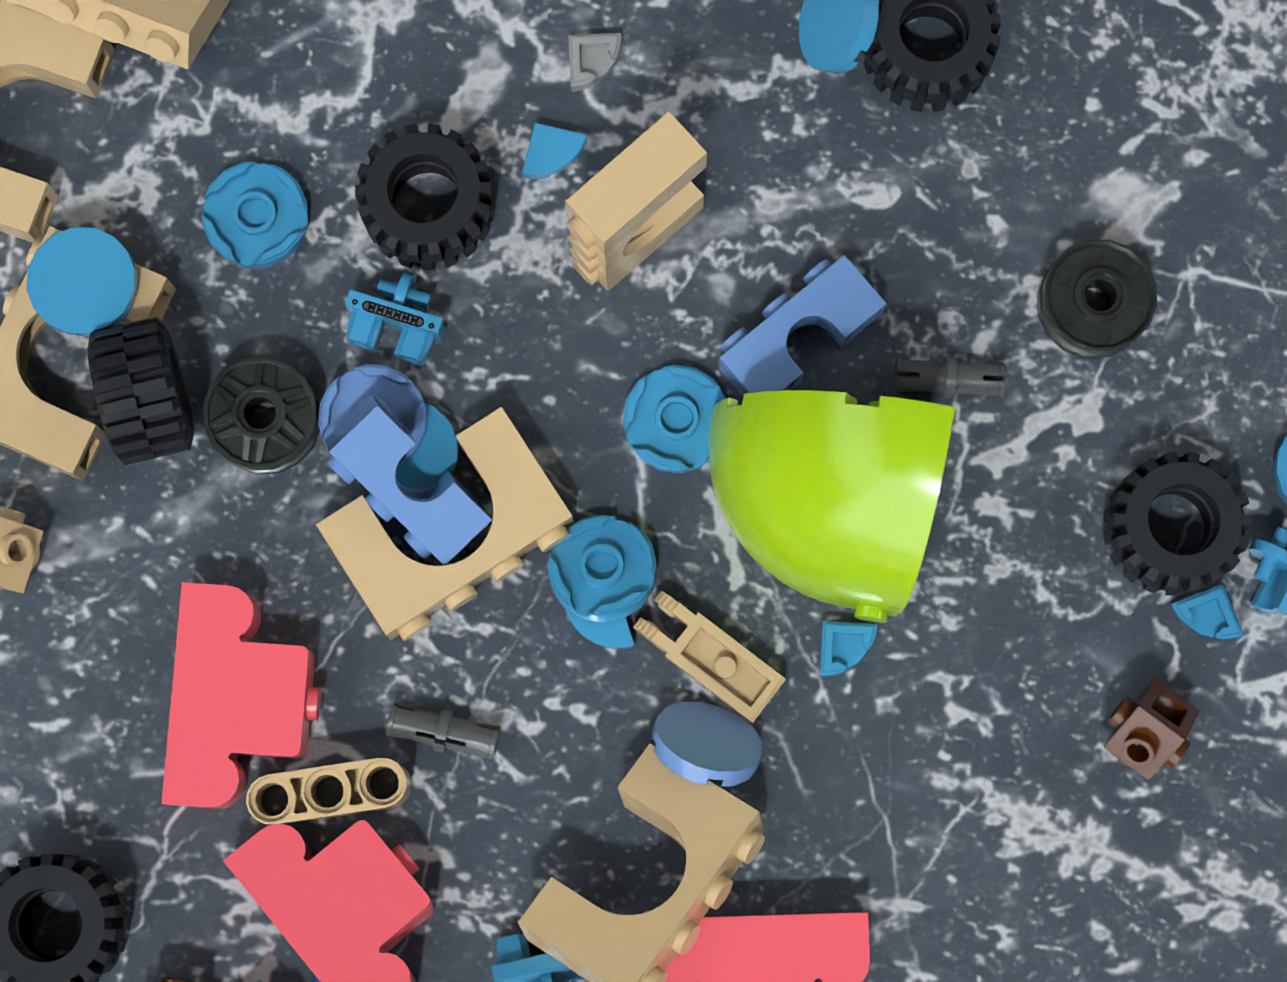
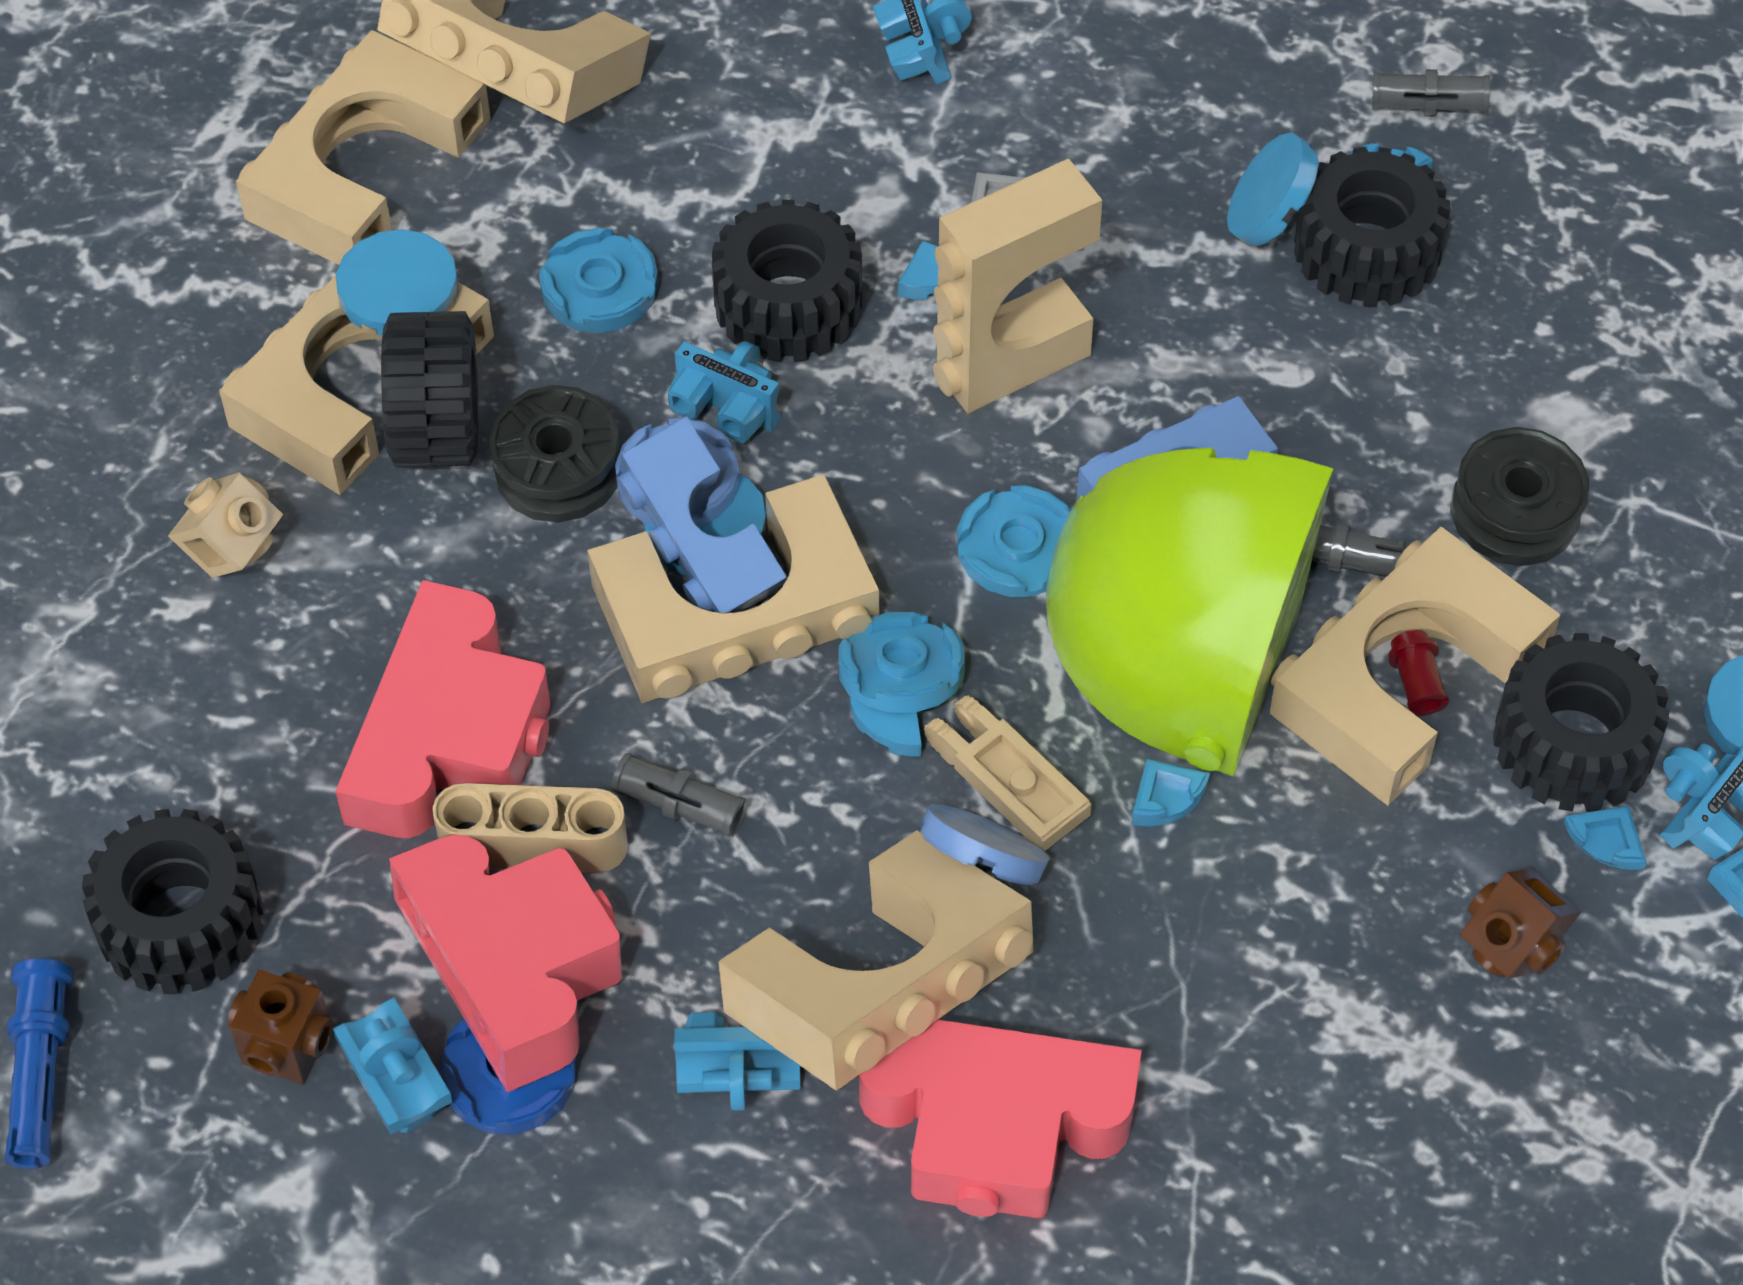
camera: 10 degrees right, 25 degrees down
none -> tan arch [1270,527,1561,806]
none -> dark red pin [1388,630,1449,716]

